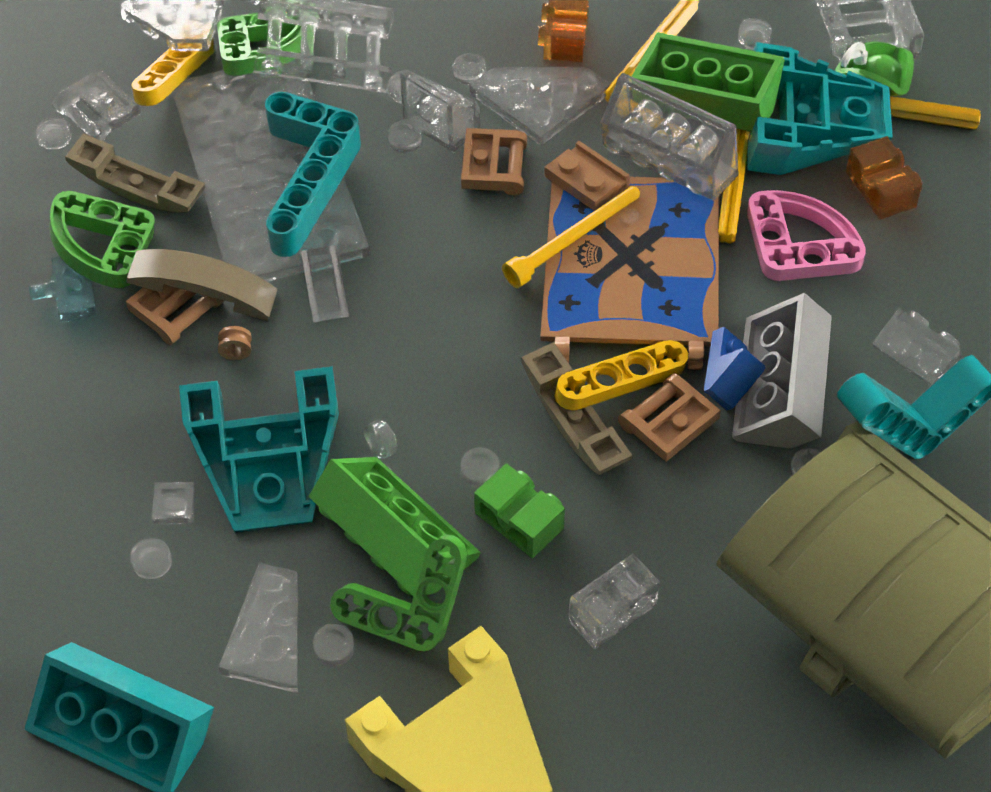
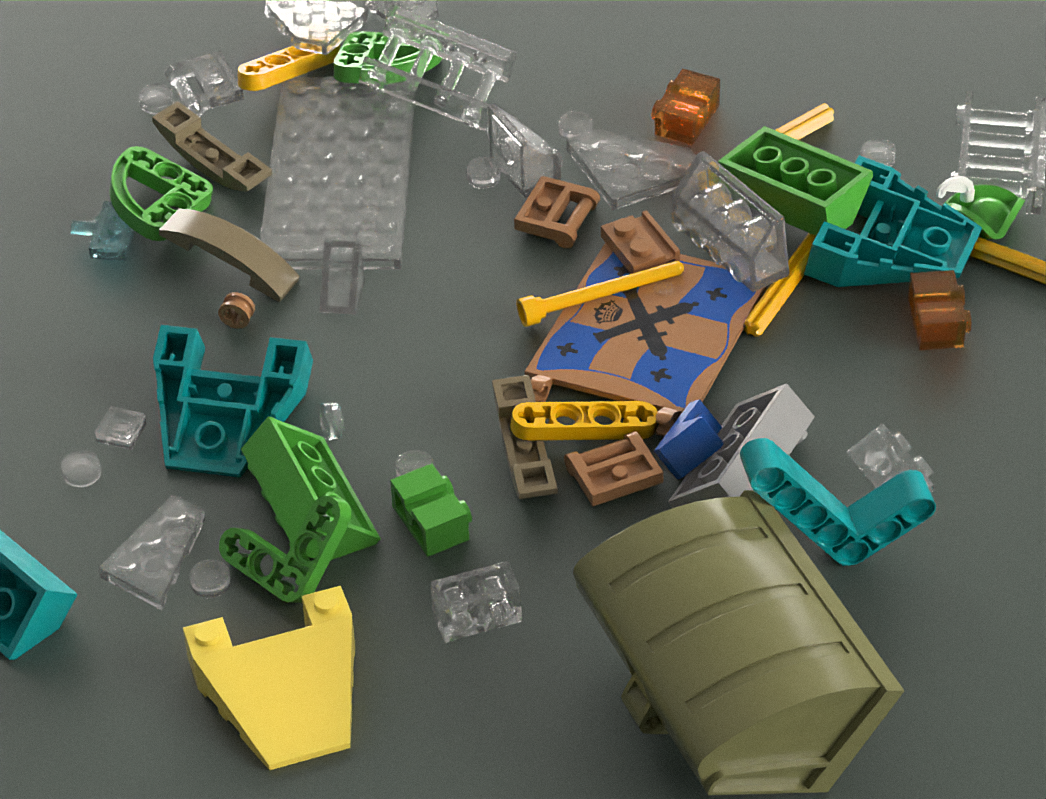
camera: 20 degrees right, 10 degrees down
medium nougat plate [126,285,224,345] -> none
teal beam [265,92,361,257] -> none
bright pink beam [747,190,866,281] -> none

